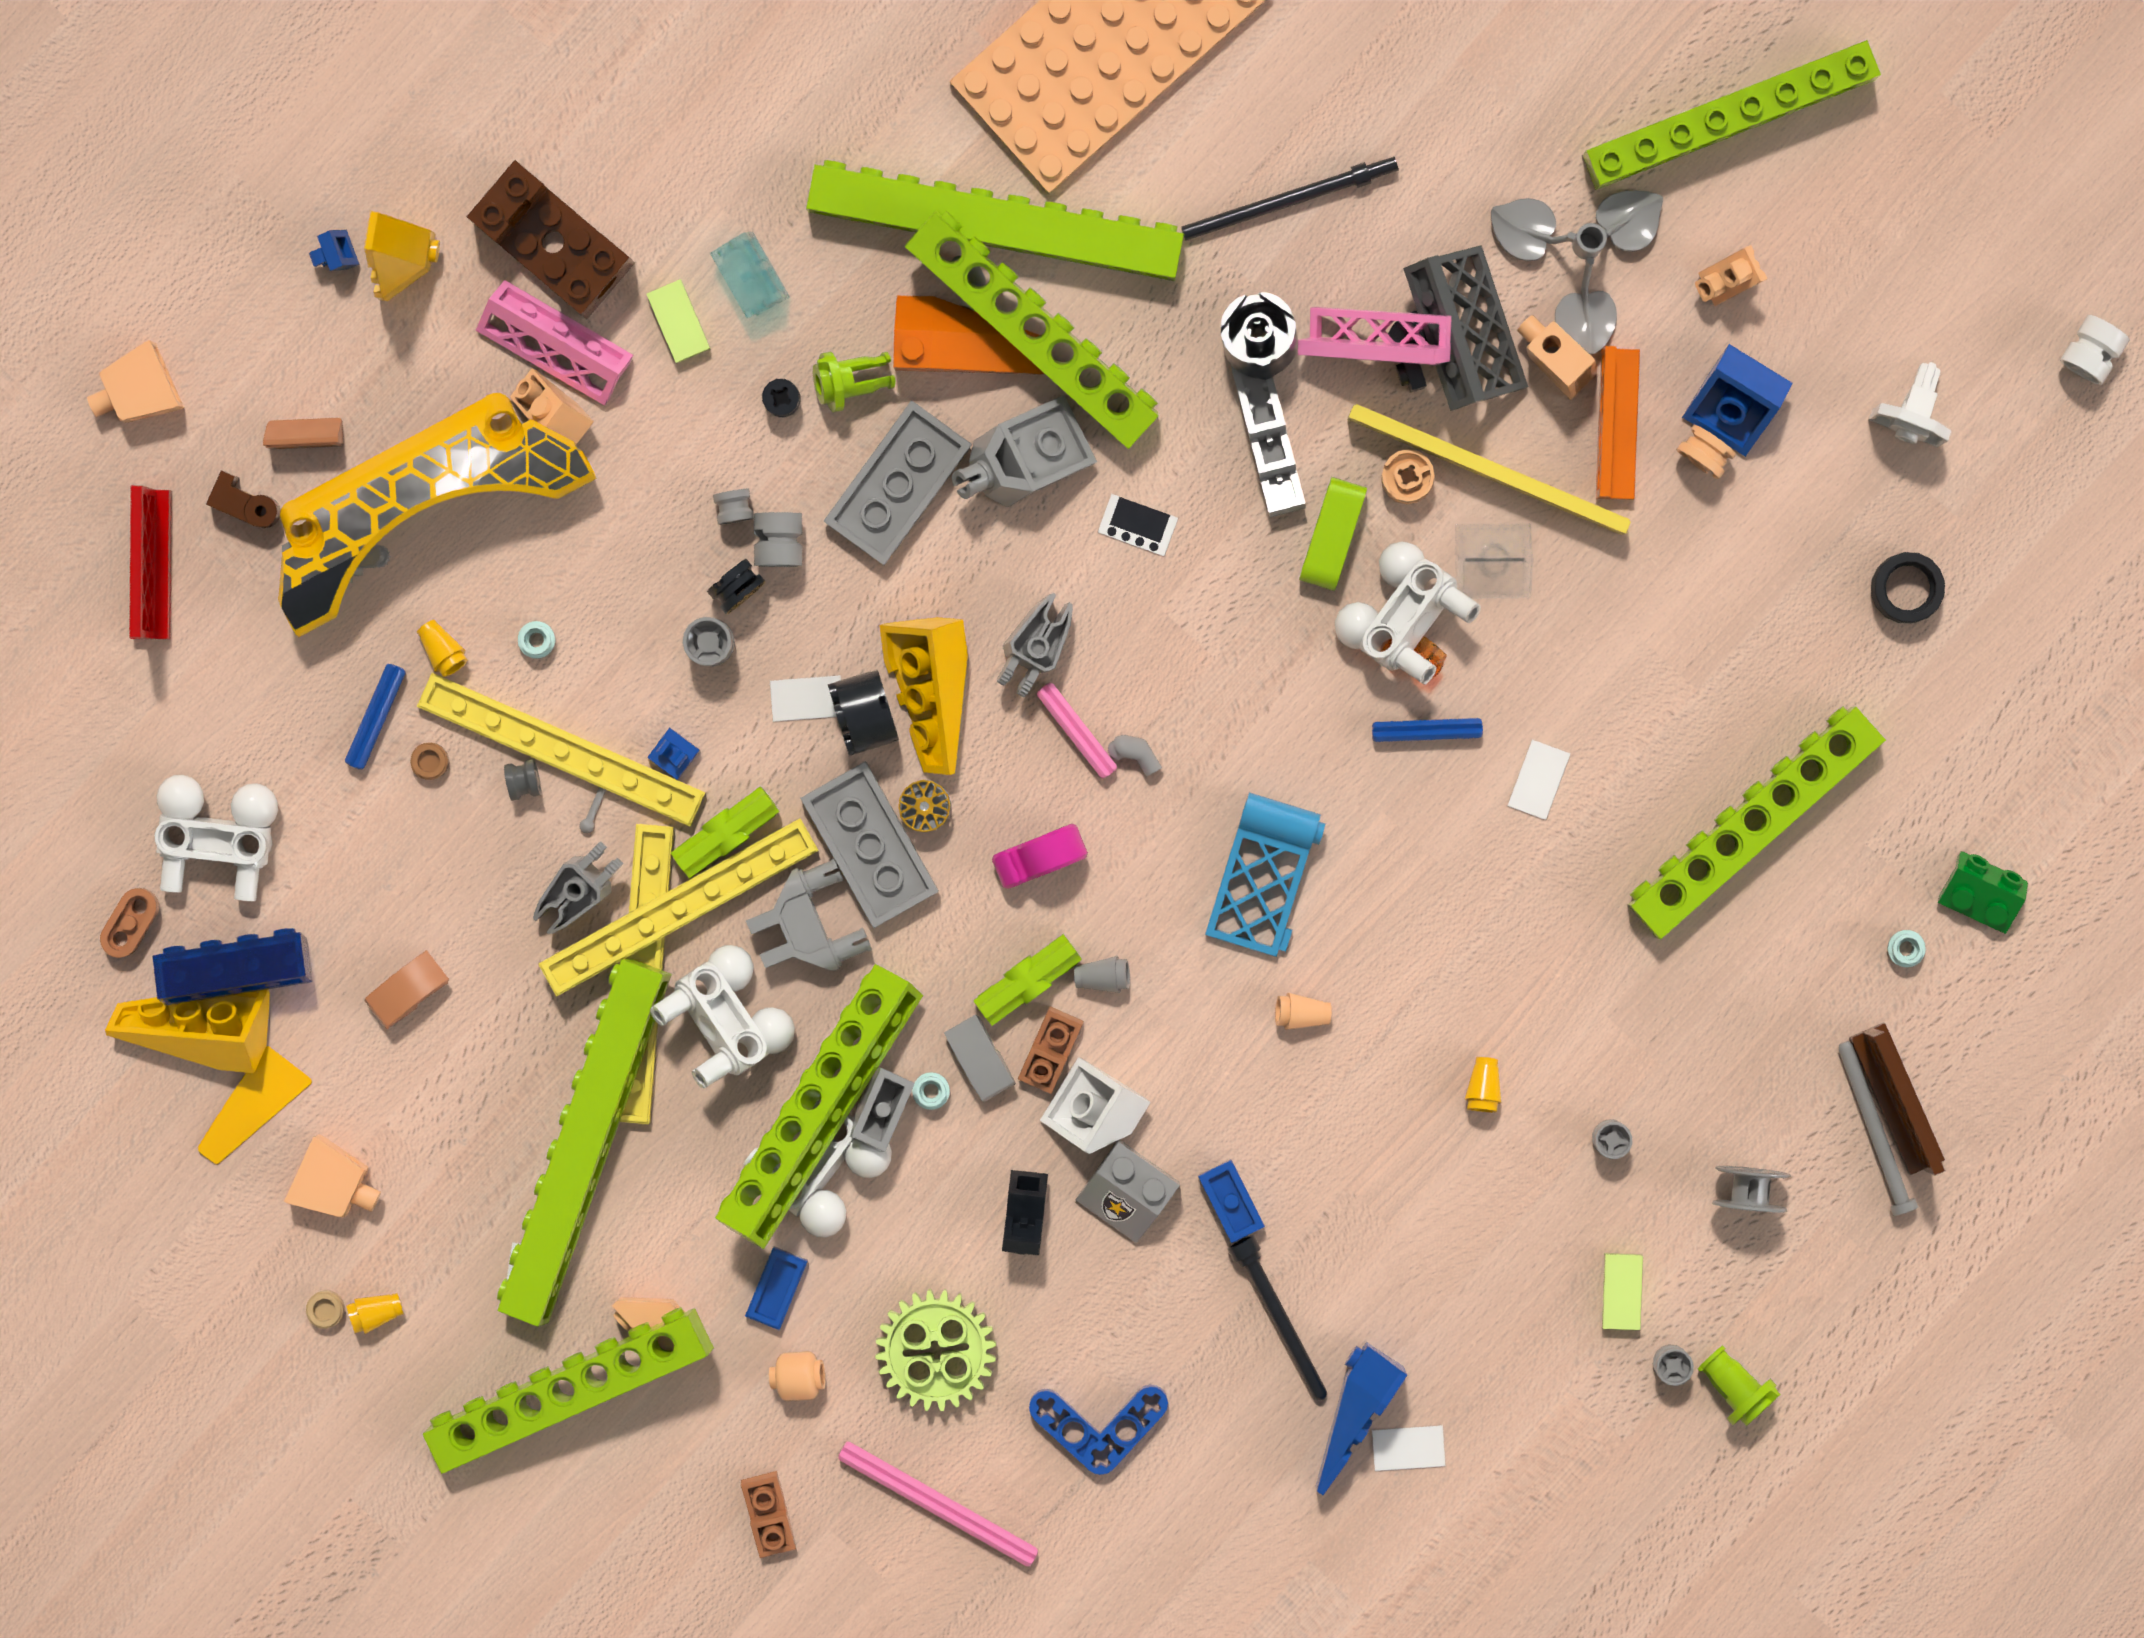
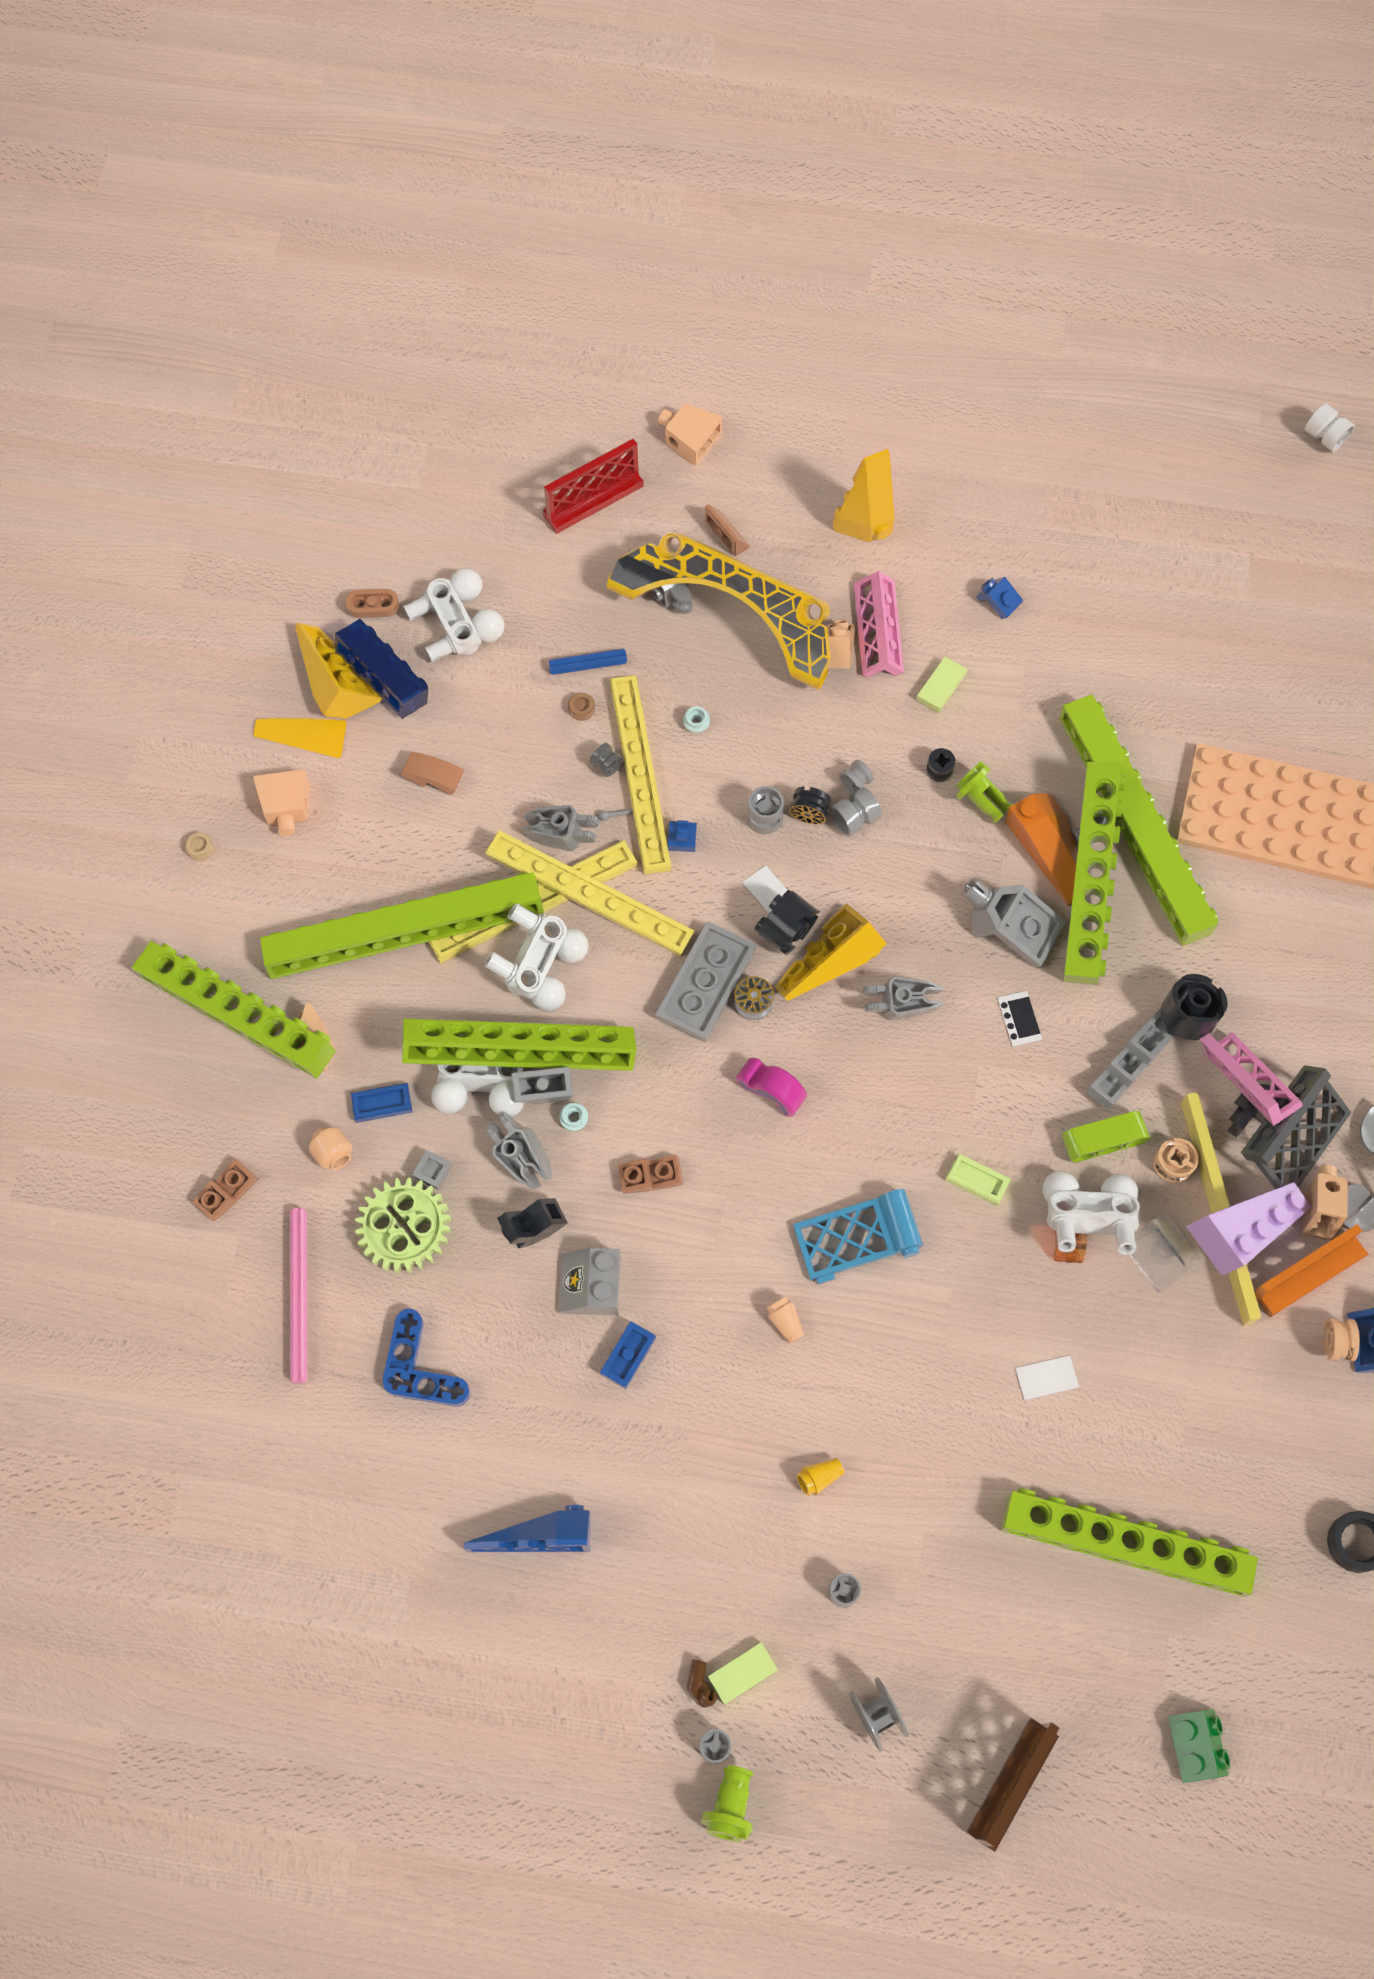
camera: 55 degrees right, 20 degrees down
reddish brown leg [206,470,280,528] -> none
blue tile [309,230,360,271] -> none
yellow cone [346,1293,404,1334] -> none
yellow cone [417,620,468,677] -> none
reddish brown plate [466,160,635,320] -> none
lime piece [671,786,780,879] -> none
clear light blue hinge [710,232,790,318] -> none
light grey connector [746,859,872,971] -> none
light grey plate [824,400,972,566] -> none
light grey slope [944,1014,1016,1102] -> none
lime piece [973,934,1082,1026] -> none
bright pink axle [1037,683,1117,778] -> none
white slope [1040,1057,1150,1154] -> none
light grey cone [1074,956,1130,993] -> none
light grey arm [1108,735,1162,777] -> none
black bar [1181,156,1399,241] -> none
black piece [1227,1235,1327,1401] -> none
blue axle [1372,718,1483,742] -> none
white sticker [1372,1425,1446,1471] -> none
light grey bar [1838,1041,1918,1216] -> none
light aqua plate [1887,930,1926,967] -> none
none -> light grey plate [412,1150,453,1190]
none -> light grey hinge [486,1112,553,1189]
none -> reddish brown arm [686,1659,717,1708]
none -> yellowish green tile [945,1153,1011,1207]
none -> blue bracket [976,577,1024,619]
none -> lavender wedge [1186,1183,1312,1276]

